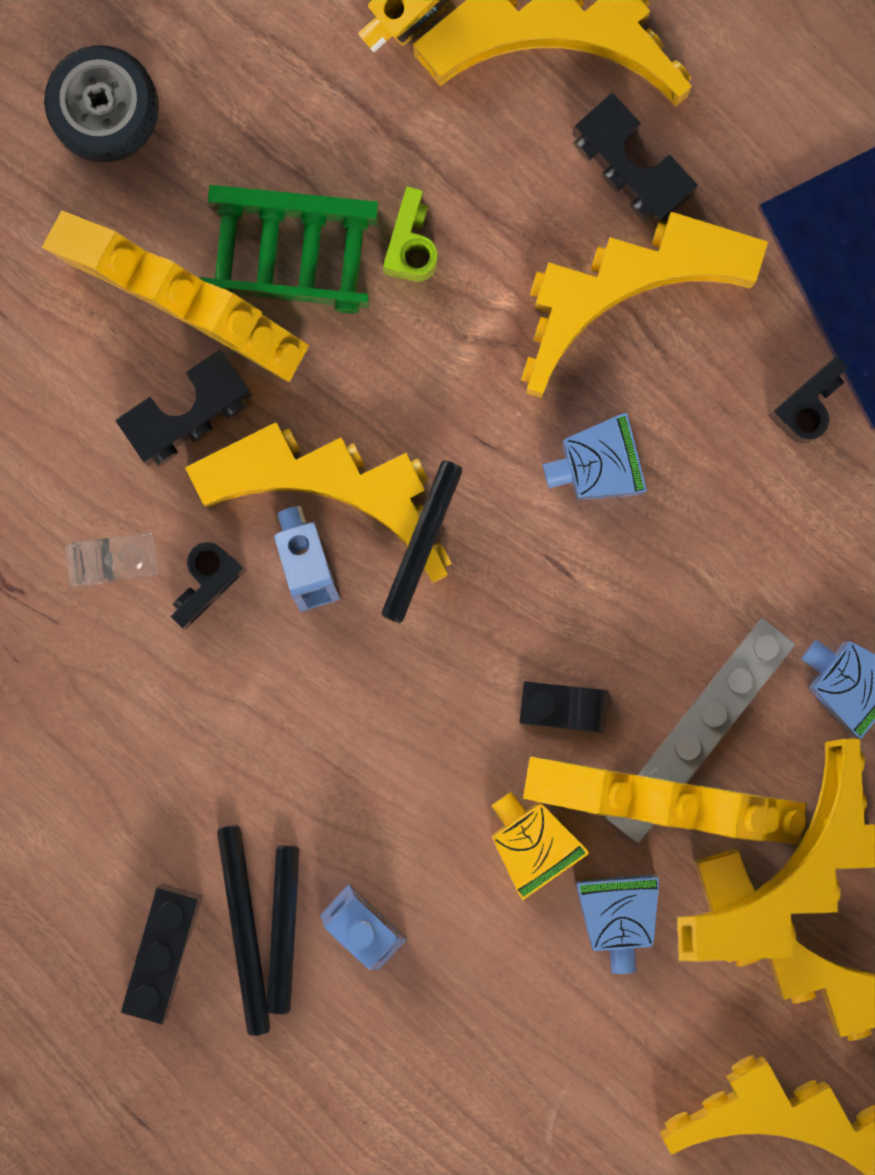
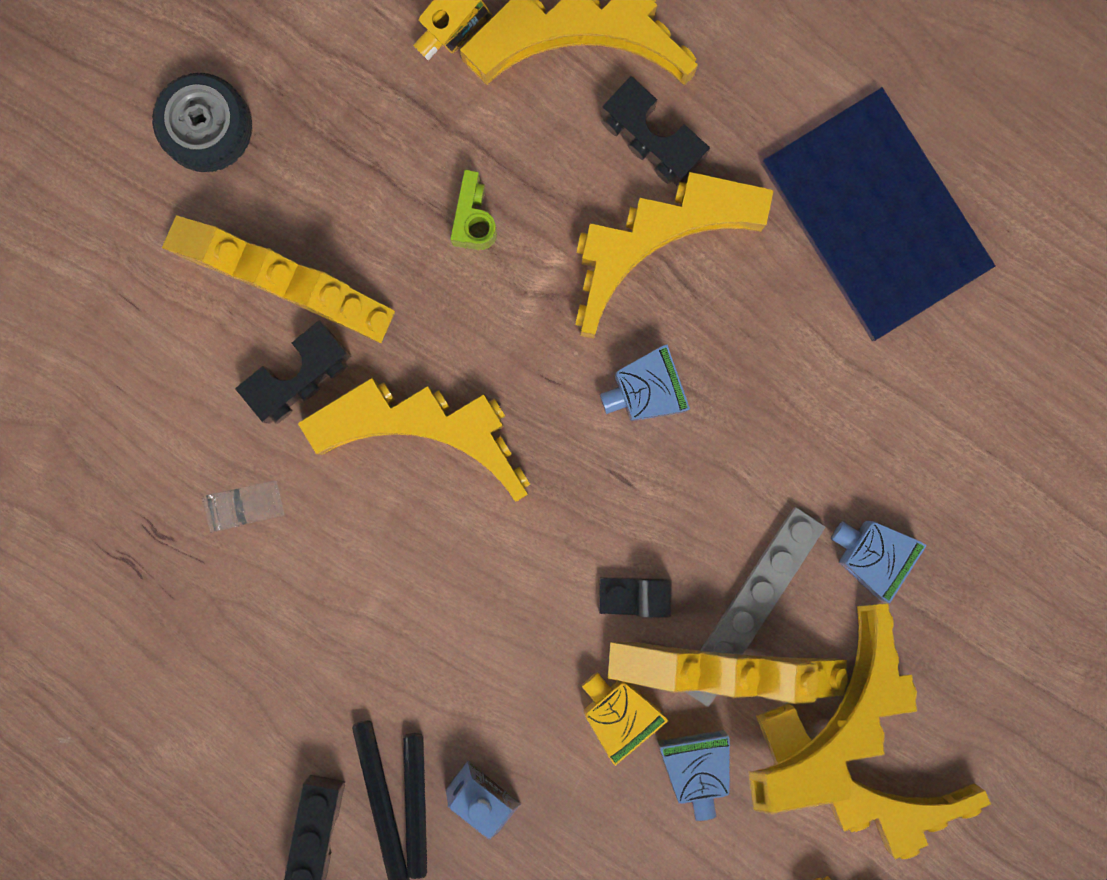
camera: 10 degrees left, 0 degrees up
black plate [170,542,247,629] -> none
green fence [199,184,379,314] -> none
medium blue torso [274,506,341,612] -> none
black axle [382,460,462,623] -> none
black plate [768,355,848,444] -> none

